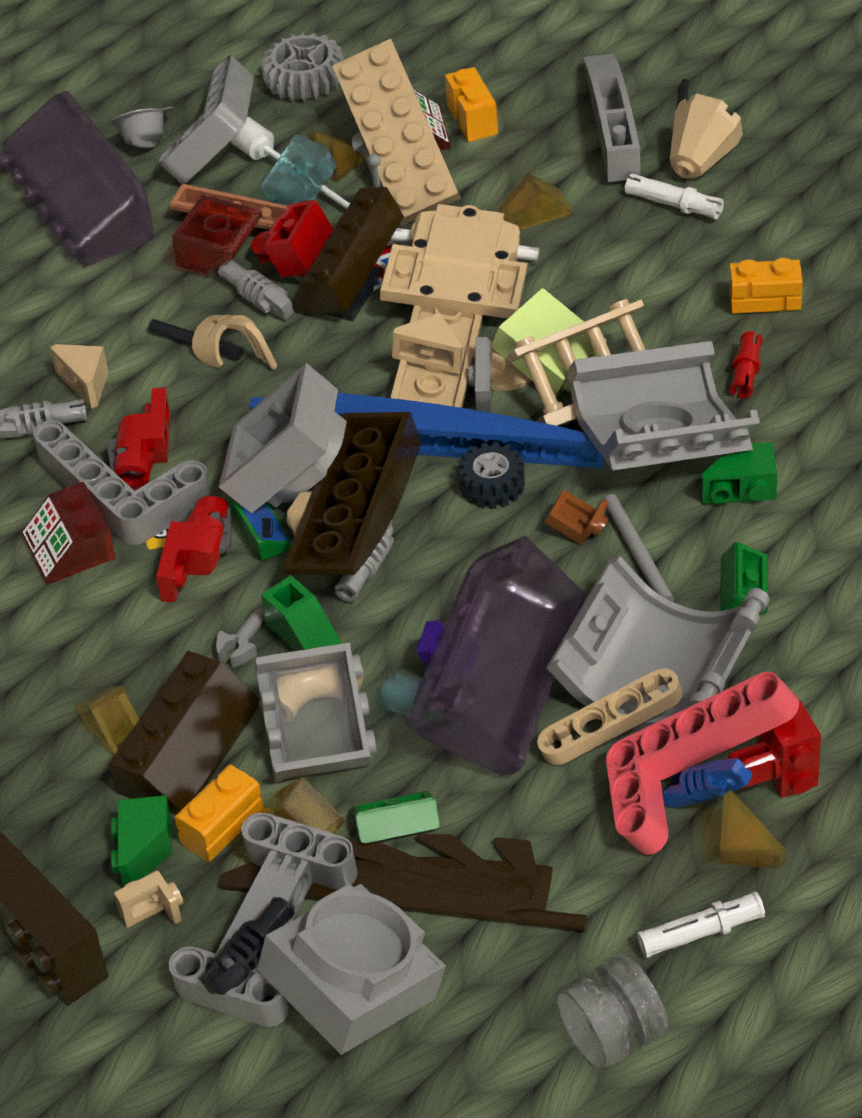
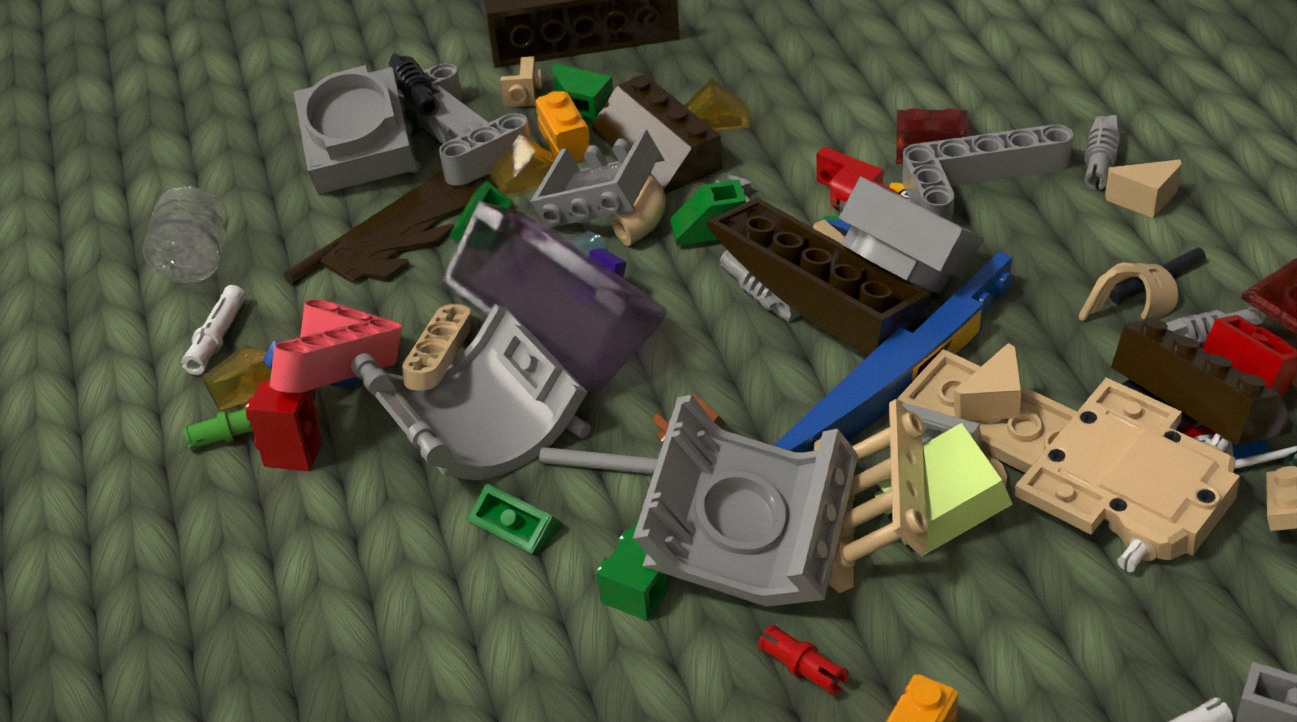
camera: 120 degrees right, 5 degrees down
red plate [107,387,171,490] -> none
black wheel [459,442,525,509] -> none
clear yellow slope [499,173,573,230] -> none
none -> bright green pin [183,408,253,451]

